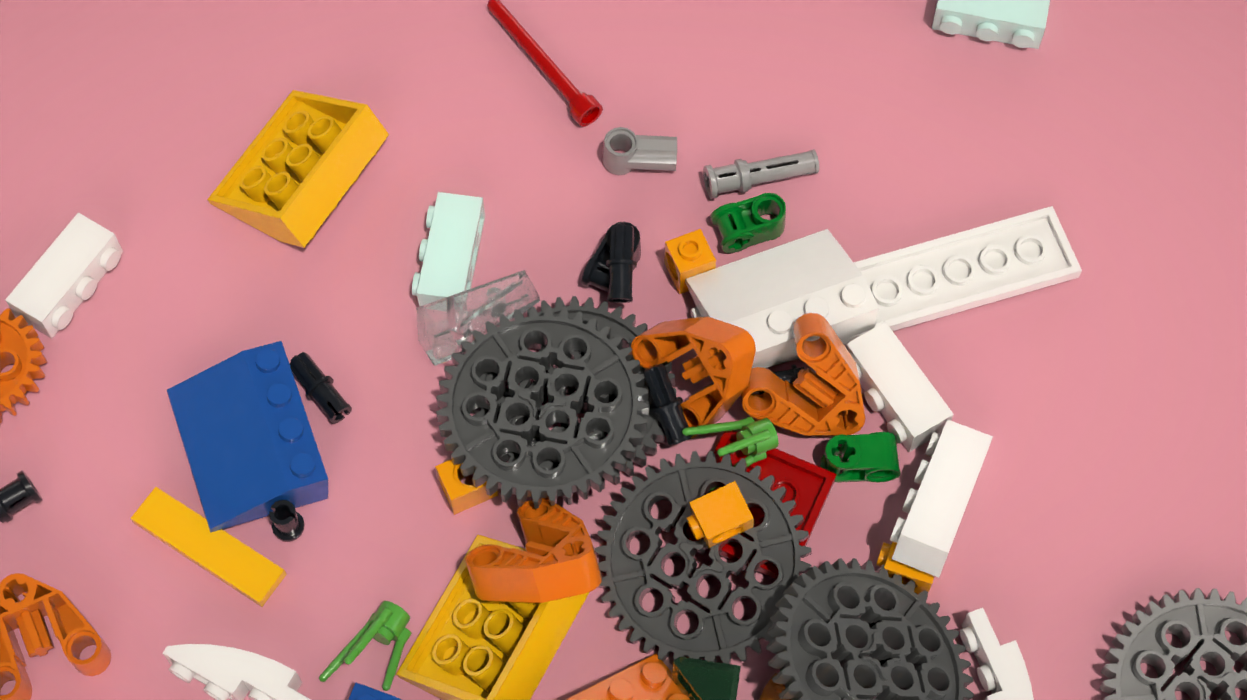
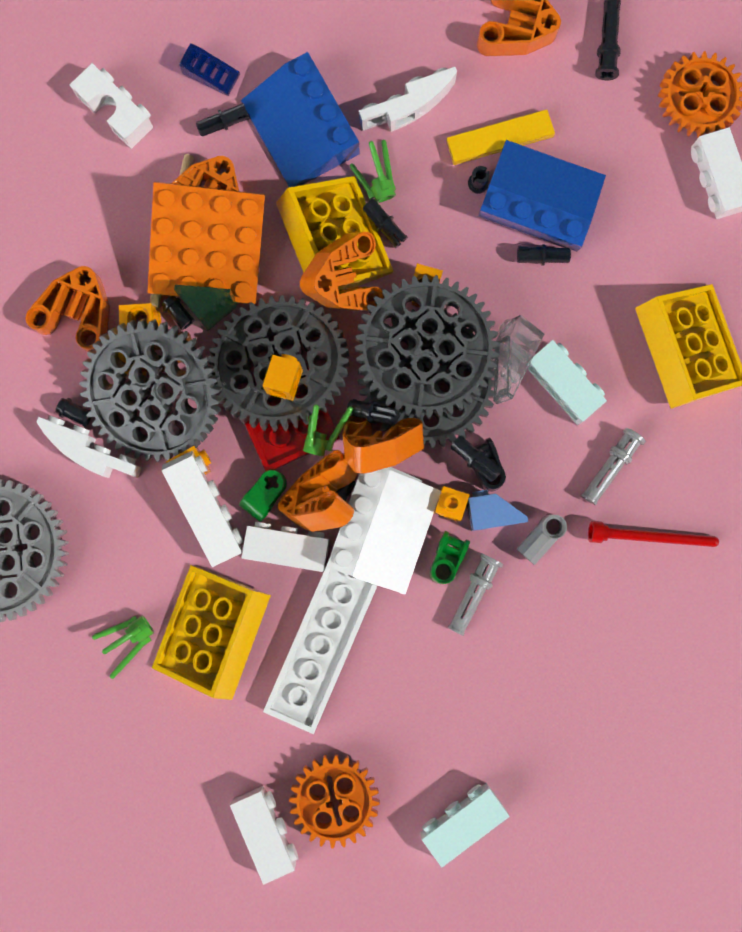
camera: 130 degrees right, 20 degrees up
none -> bright green plant [92,615,154,679]
none -> yellow slope [152,565,271,700]
none -> white brick [230,785,298,885]
none -> orange gear [289,753,380,849]
none -> black axle [363,199,408,249]
none -> medium blue slope [467,490,528,531]
none -> light grey pin [581,428,646,505]

